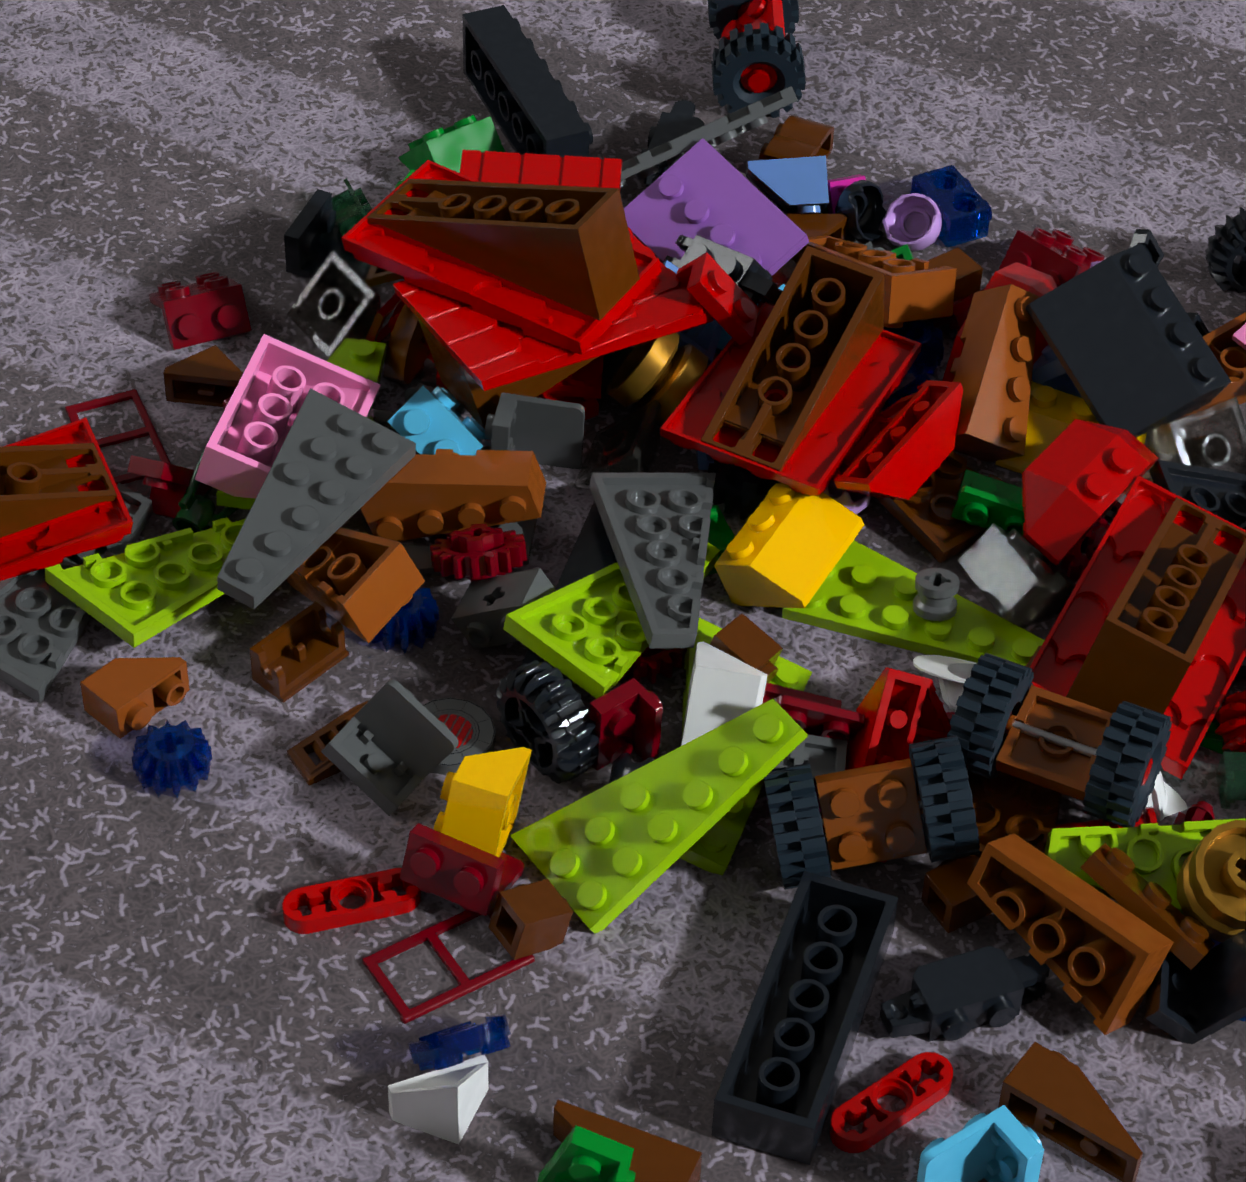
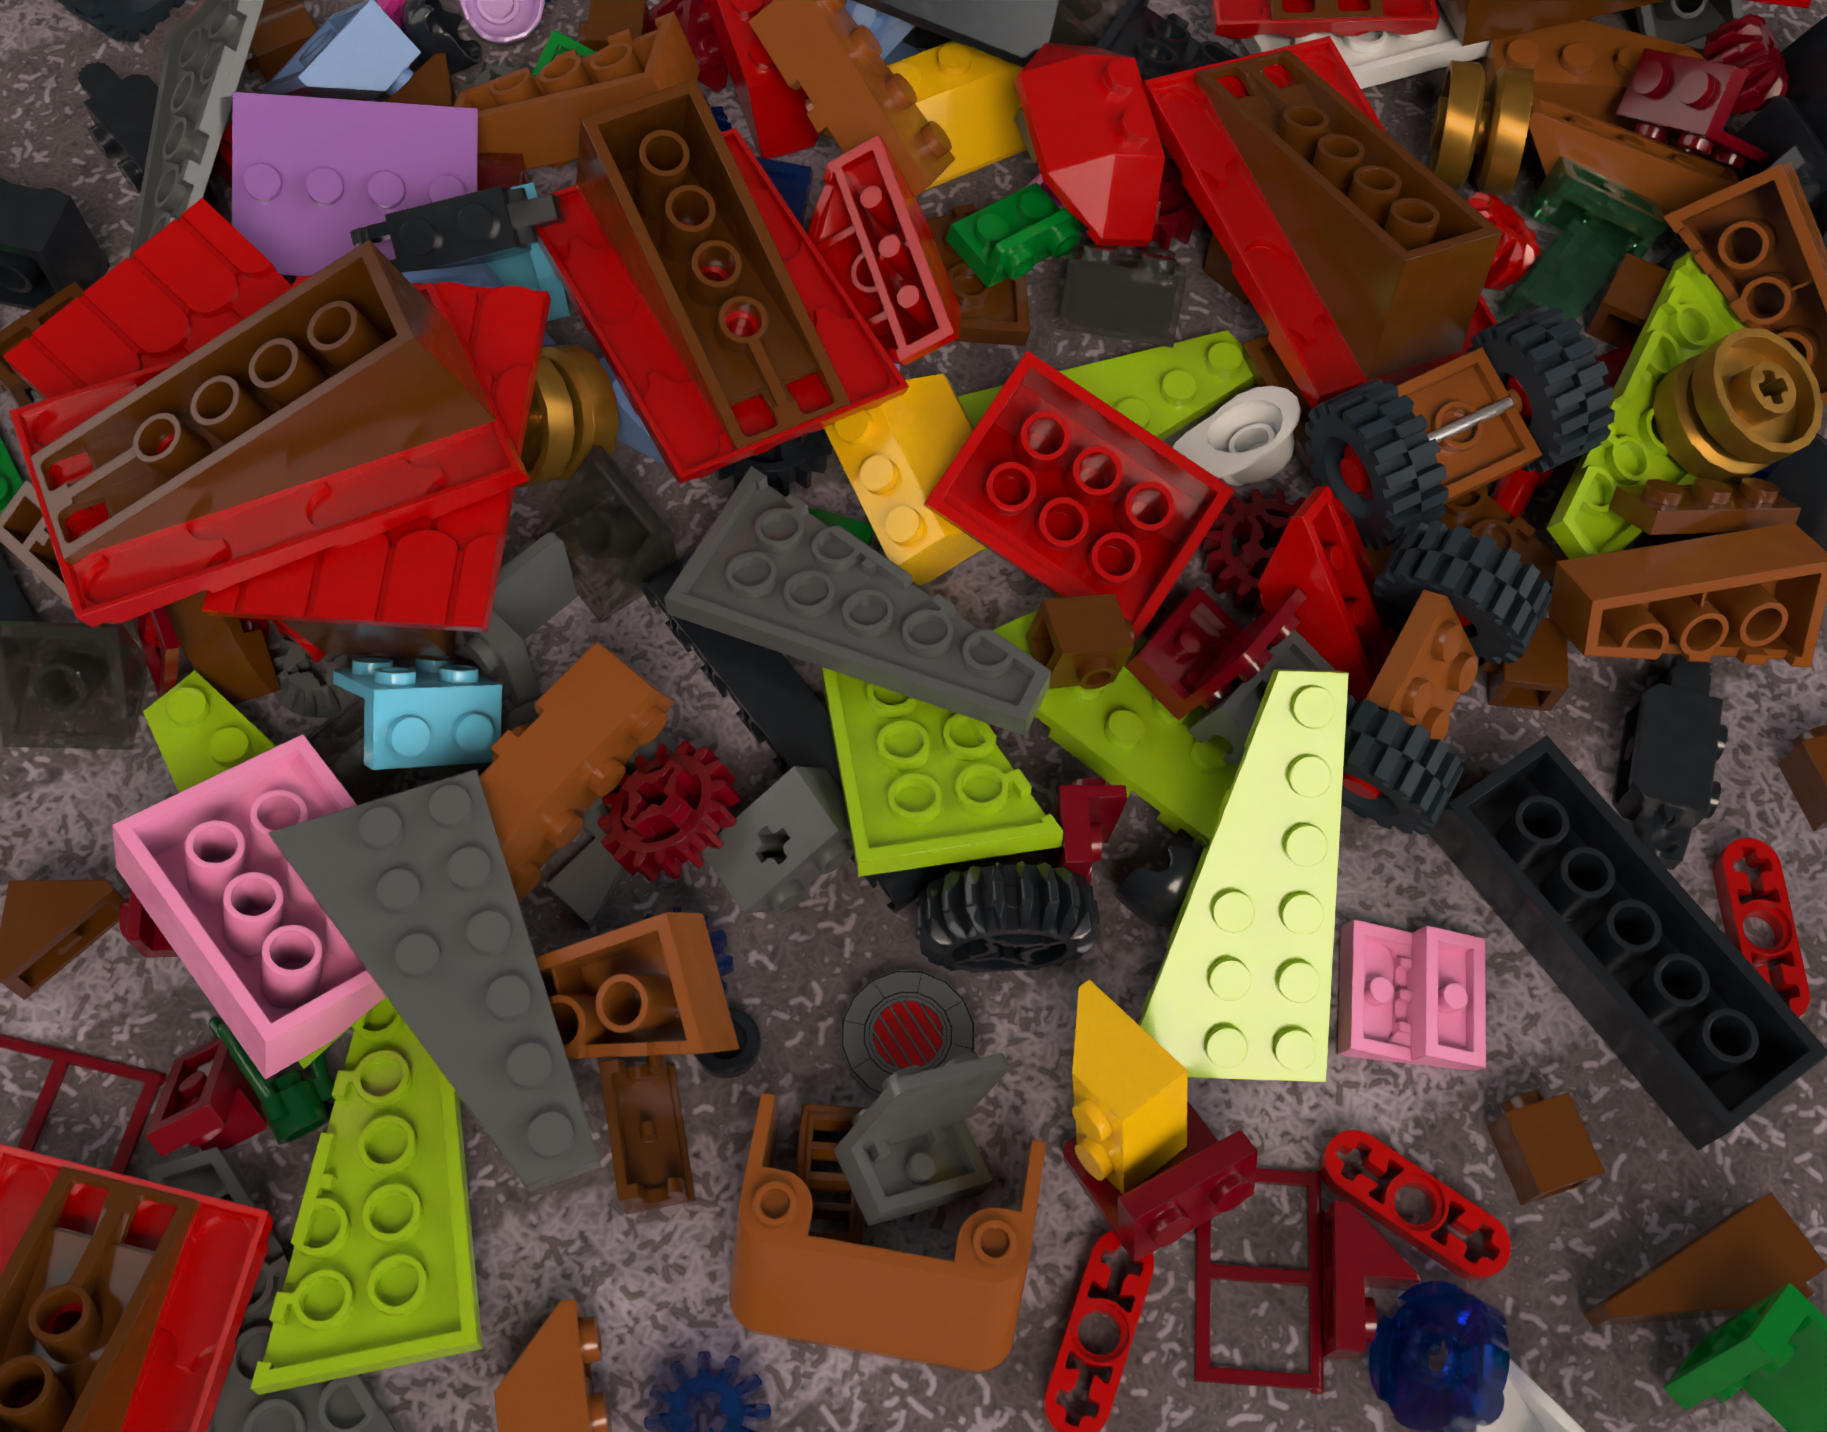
camera: 55 degrees left, 20 degrees up
reddish brown brick [488,879,573,960] -> none
red bracket [676,252,759,345] -> none
white slope [681,641,768,746] -> none
dark grey wheel [913,568,960,621] -> none
none -> black tile [695,1007,761,1078]
none -> dark orange windscreen [729,1092,1046,1373]
none -> red slope [924,350,1235,645]
none -> red beam [1319,1130,1511,1281]
none -> dark red slope [1321,1201,1421,1360]
none -> bright pink slope [1337,920,1486,1071]
none -> reddish brown brick [1487,1089,1605,1206]

